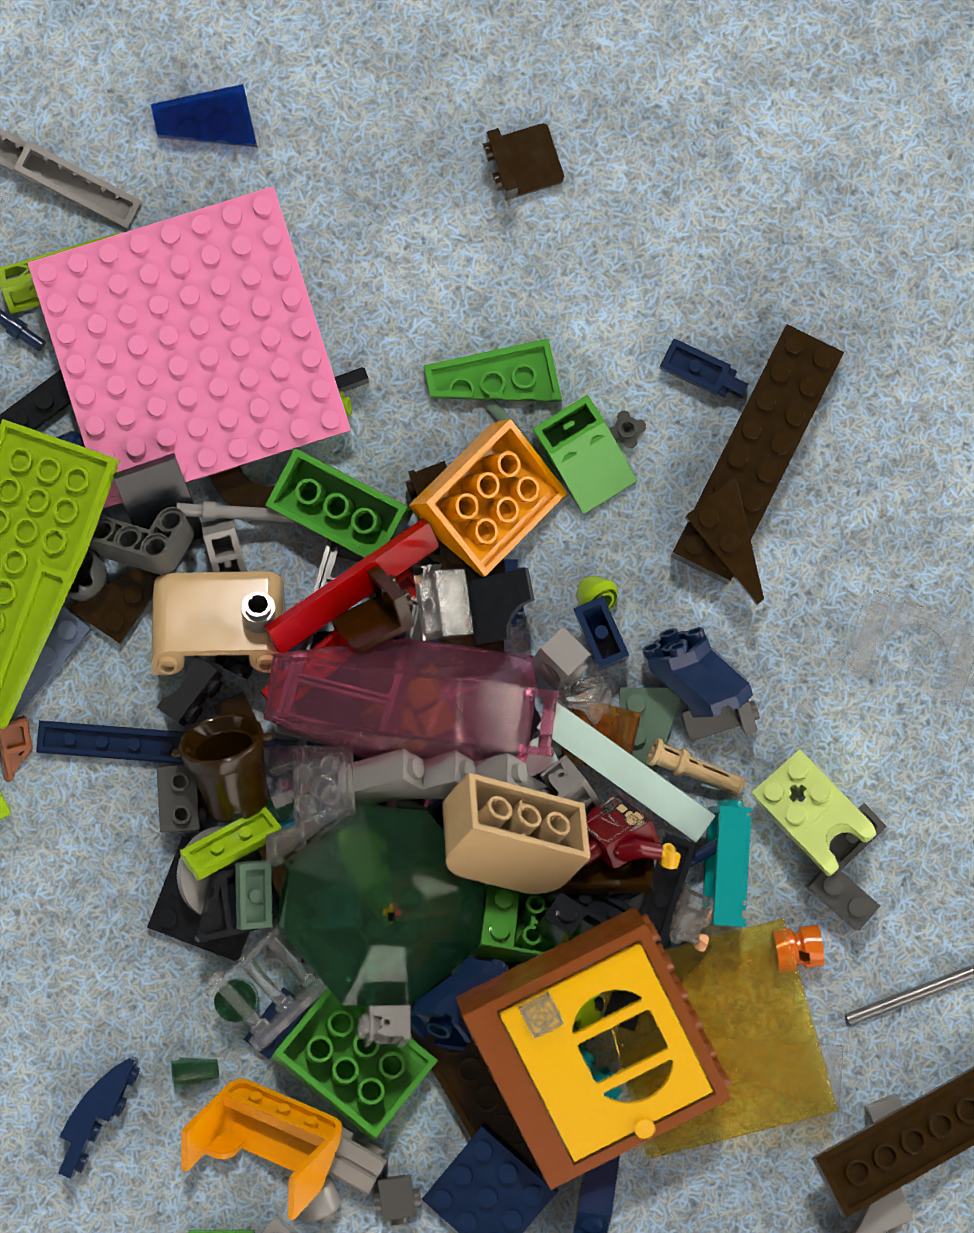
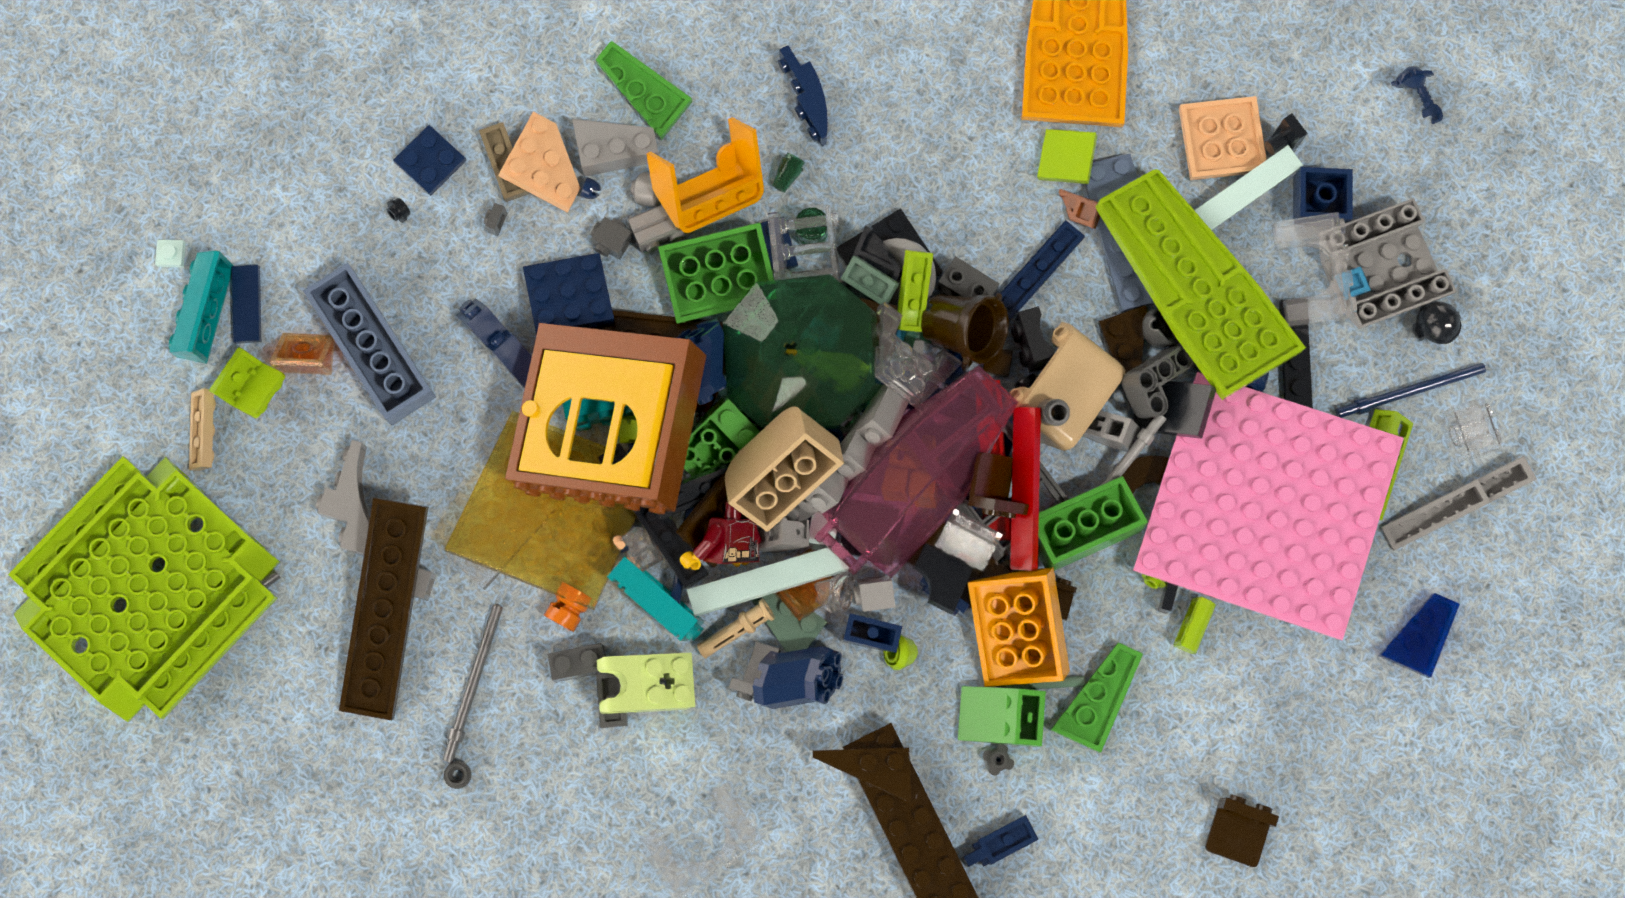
camera: 125 degrees right, 5 degrees down
light grey hinge [358,1006,411,1048] -> none
tile [518,991,565,1039] -> none
black brick [534,892,588,946] -> none
none -> lime brick [1173,596,1216,654]

